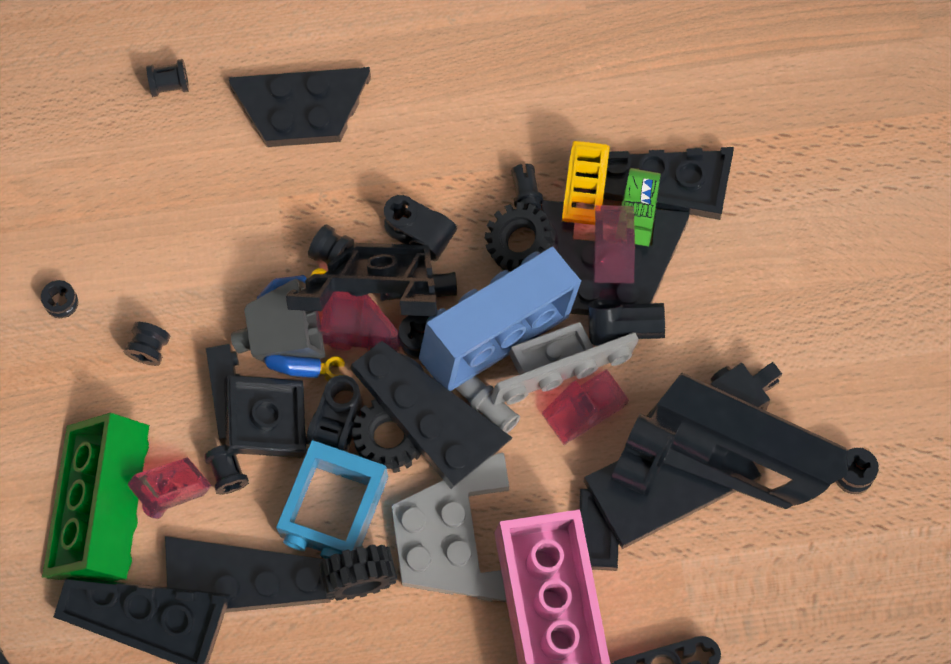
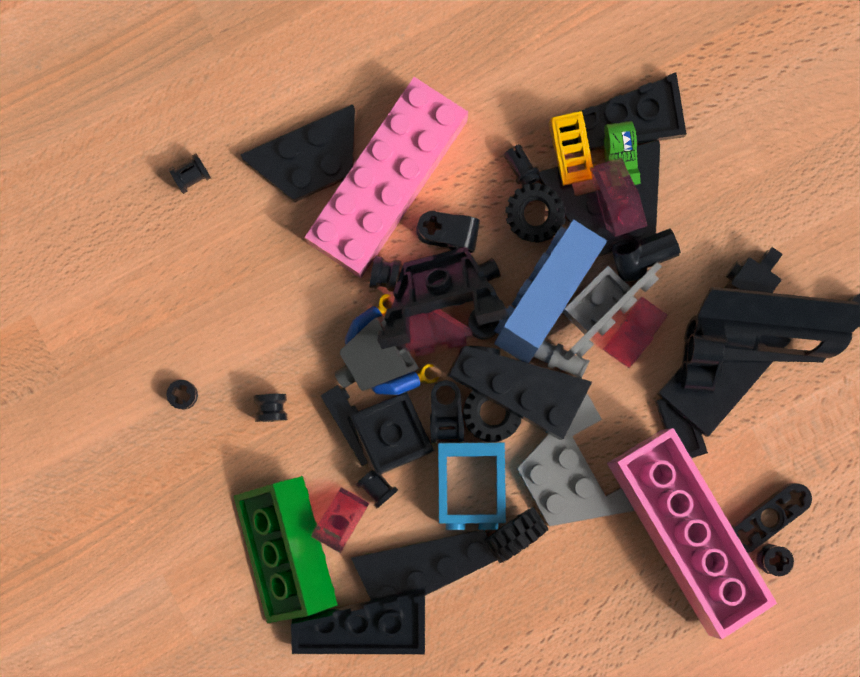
camera: 25 degrees left, 15 degrees up
none -> bright pink brick [305,77,468,279]

